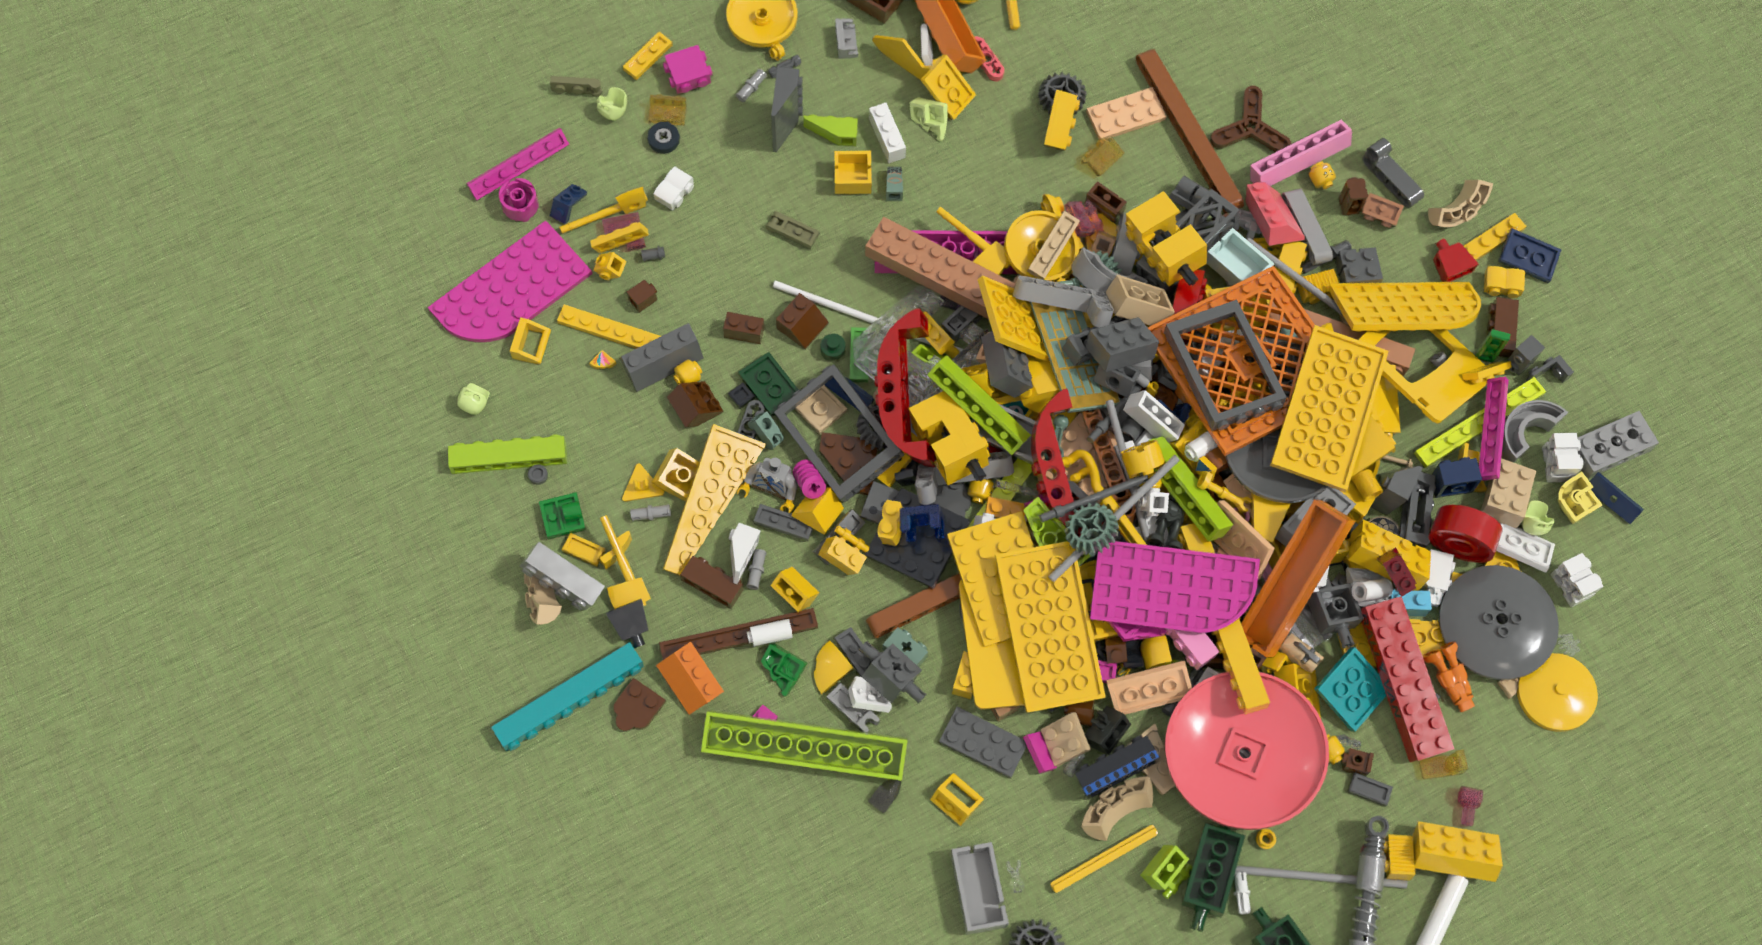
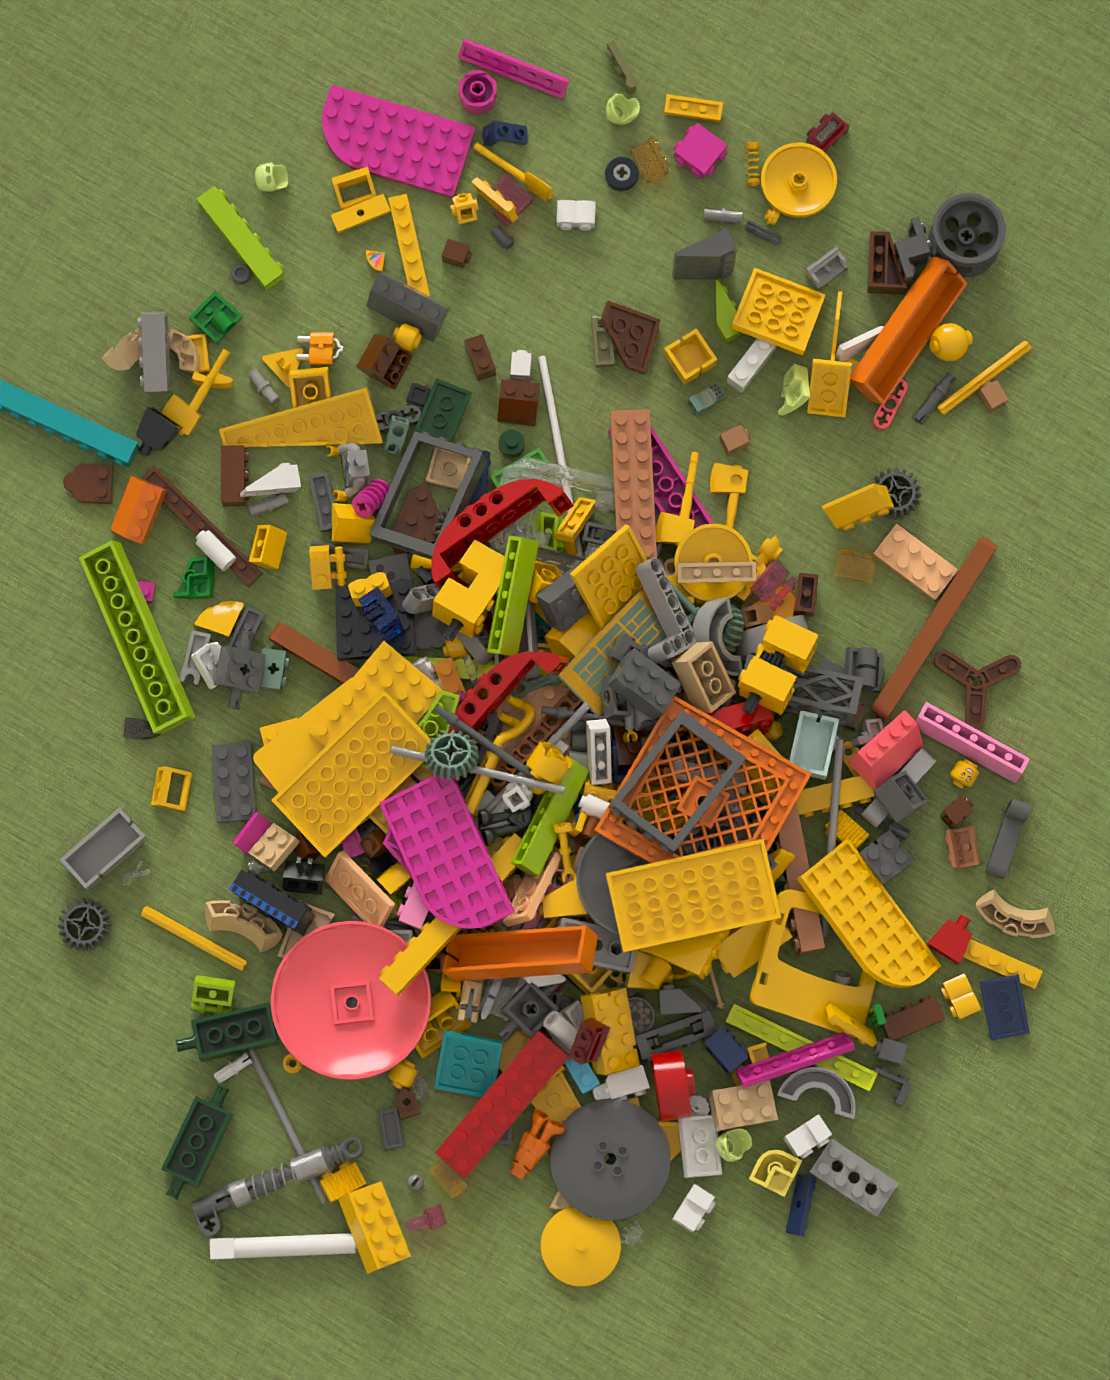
camera: 60 degrees right, 10 degrees up
none -> tan tile [169,329,200,373]
none -> light orange piece [296,332,343,365]
none -> yellow tile [331,194,391,234]
none -> light grey hinge [407,1174,424,1191]
none -> white brick [510,350,531,381]
none -> reddish brown plate [601,301,660,374]
none -> yellow piece [710,463,748,529]
none -> medium nougat brick [719,425,751,456]
none -> yellow plate [731,268,825,356]
none -> yellow piece [745,142,761,186]
none -> dark grey slope [874,770,929,823]
none -> dark grey pin [912,372,957,424]

